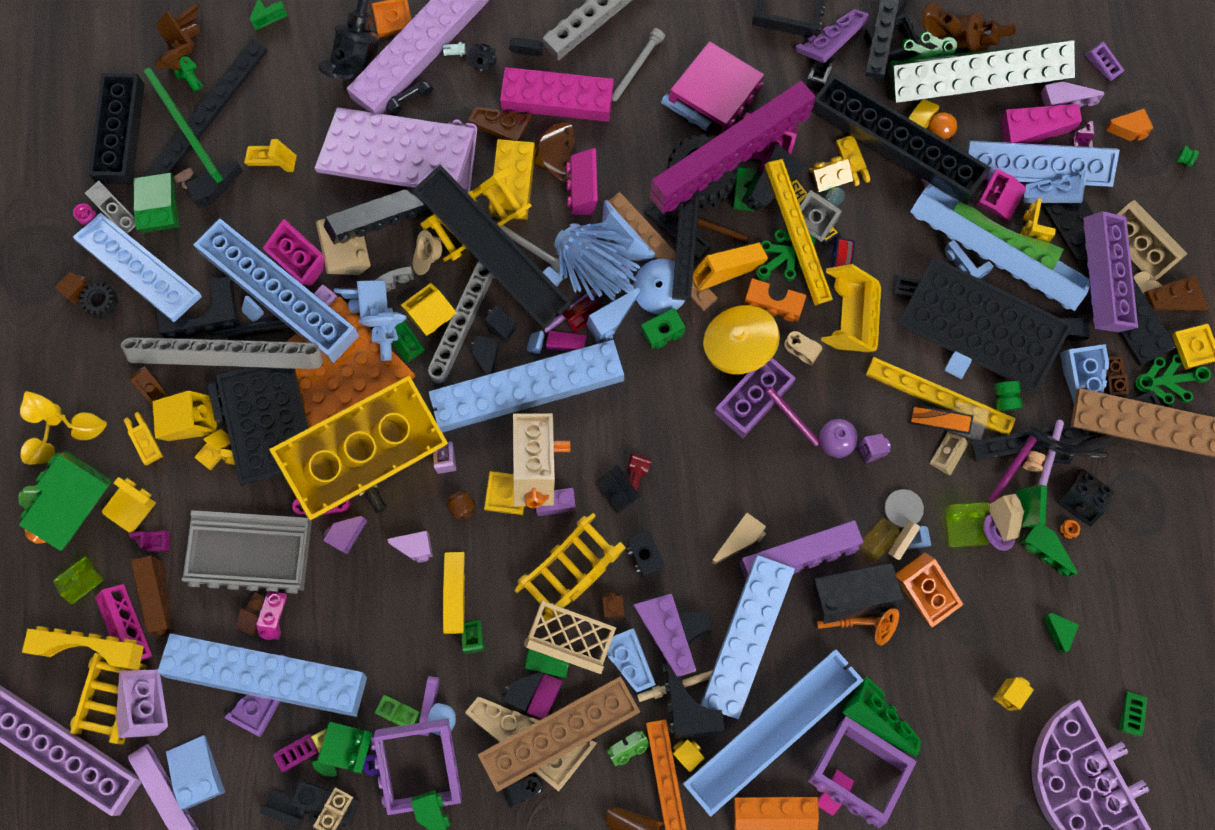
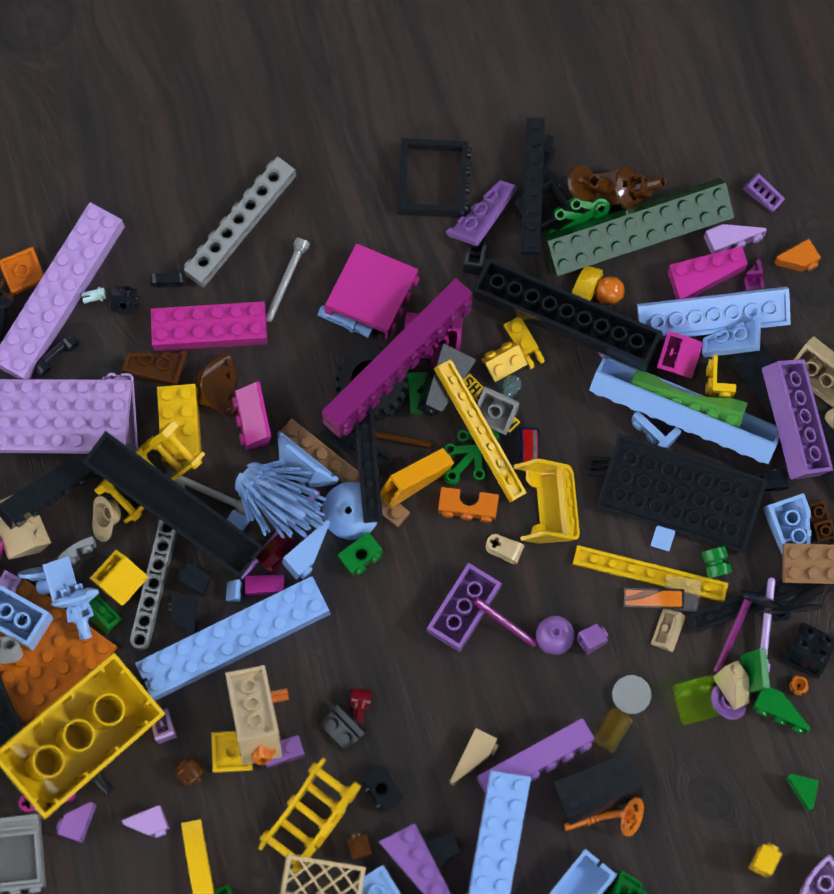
camera: 10 degrees left, 0 degrees up
yellow dish [703,305,780,374] -> none
tan tile [888,521,920,560] -> none
orange slope [896,553,963,628] -> none
light blue slope [908,526,931,549] -> none
light nougat wheel [1023,451,1046,472] -> none

